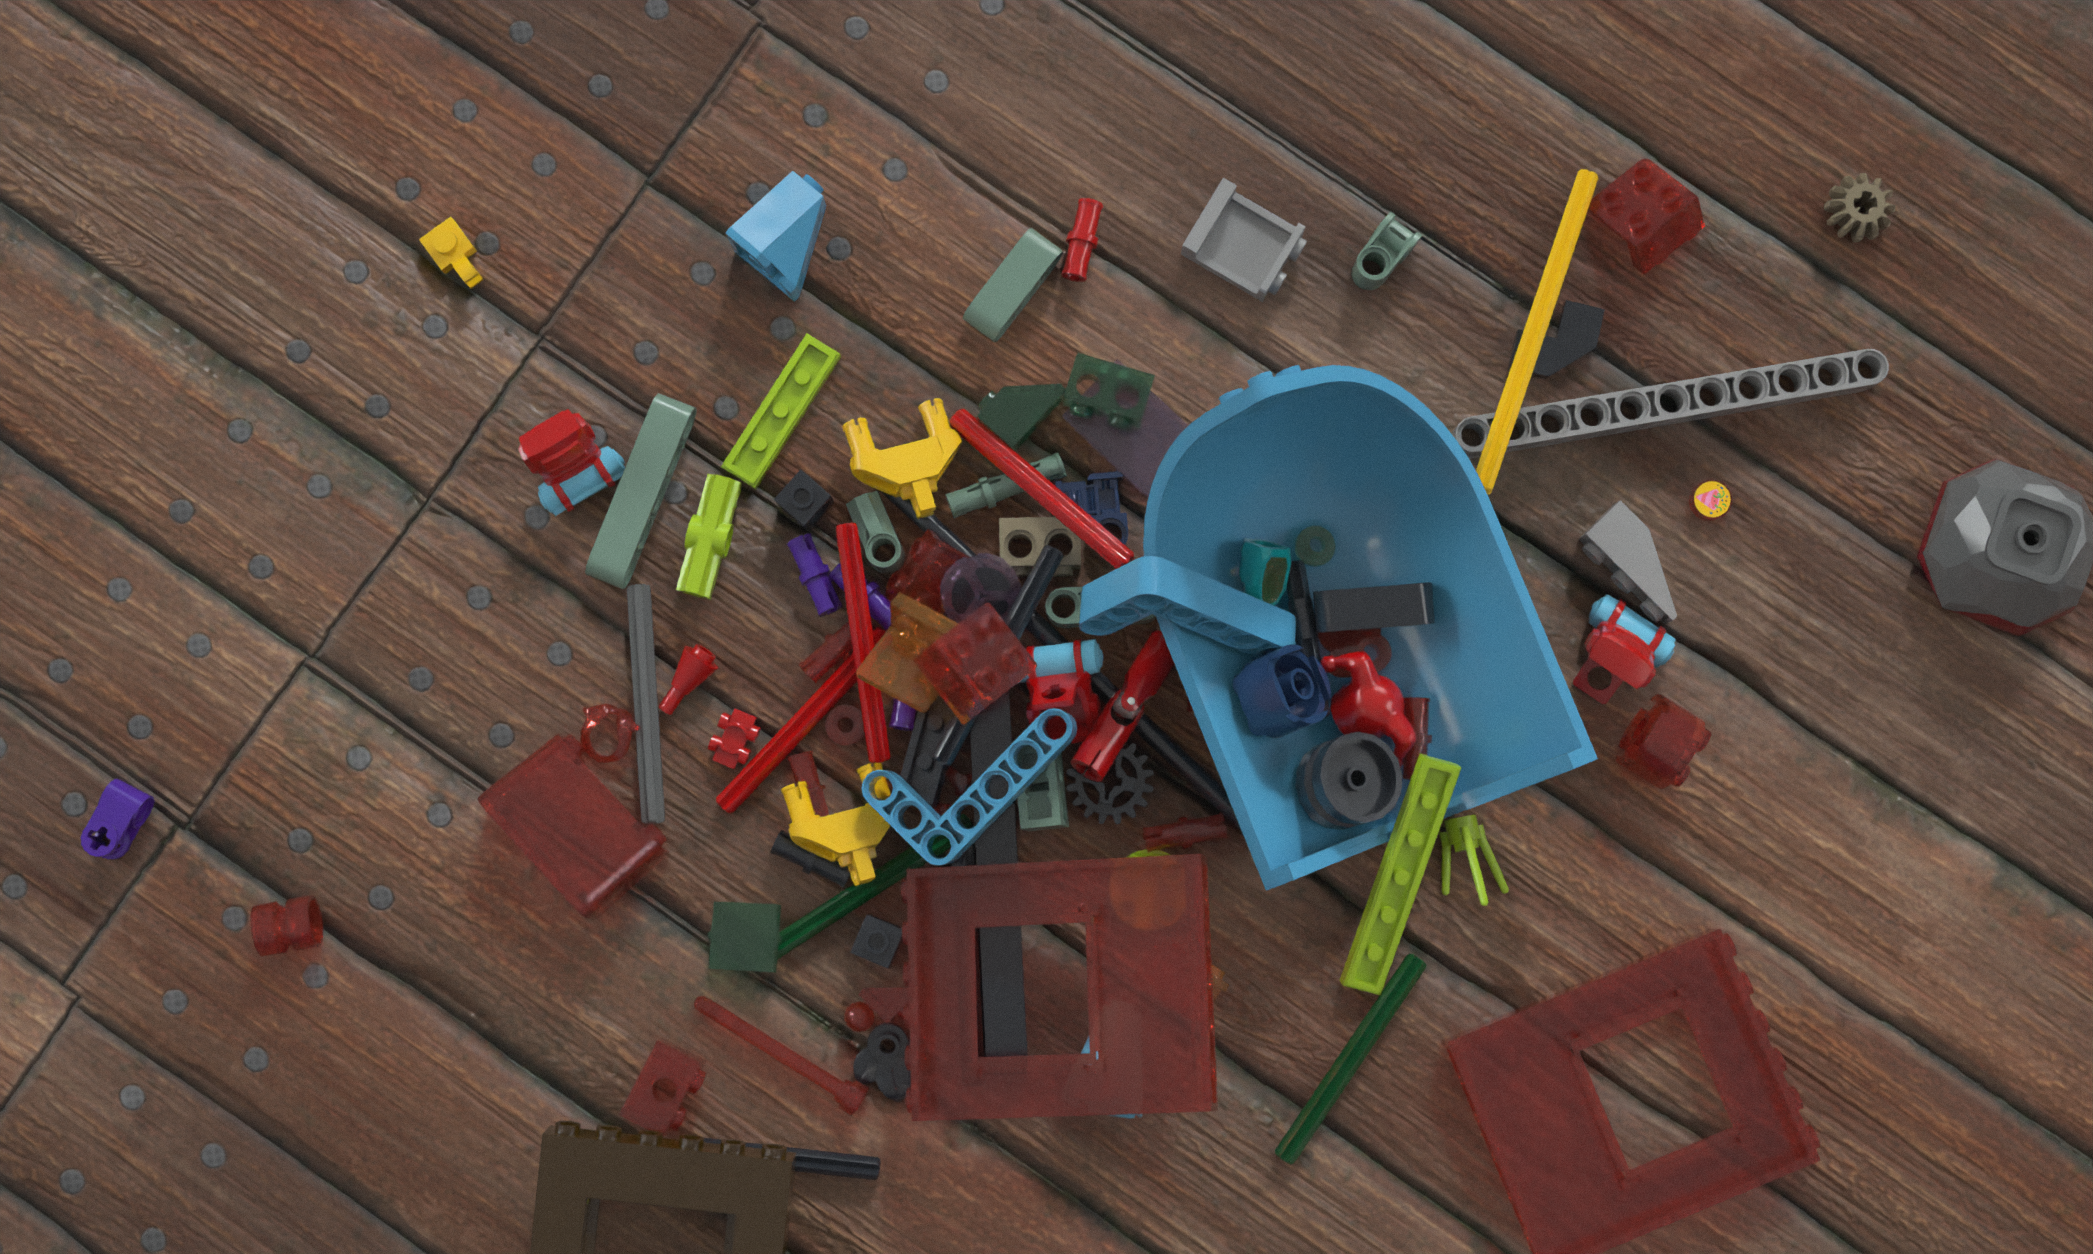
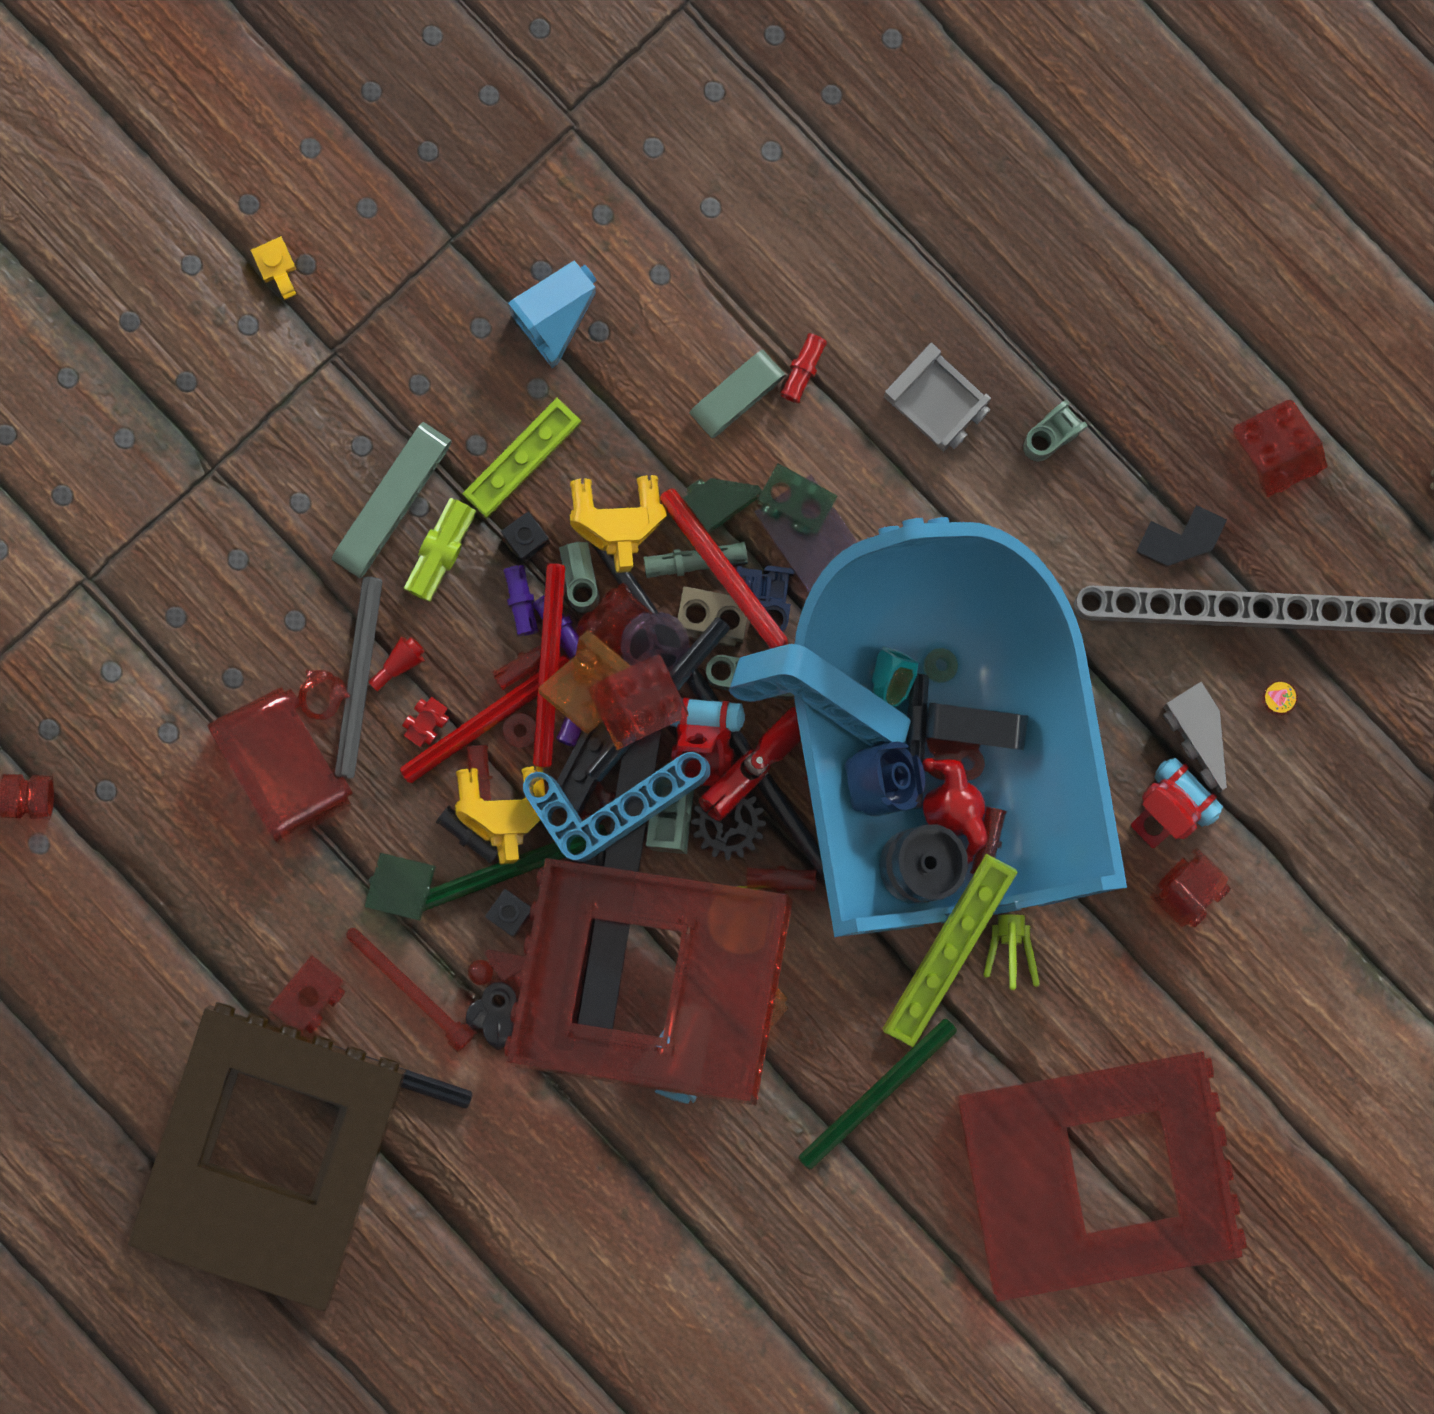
camera: 10 degrees right, 0 degrees up
red piece [518,409,625,517] -> none
yellow axle [1476,169,1598,495] -> none

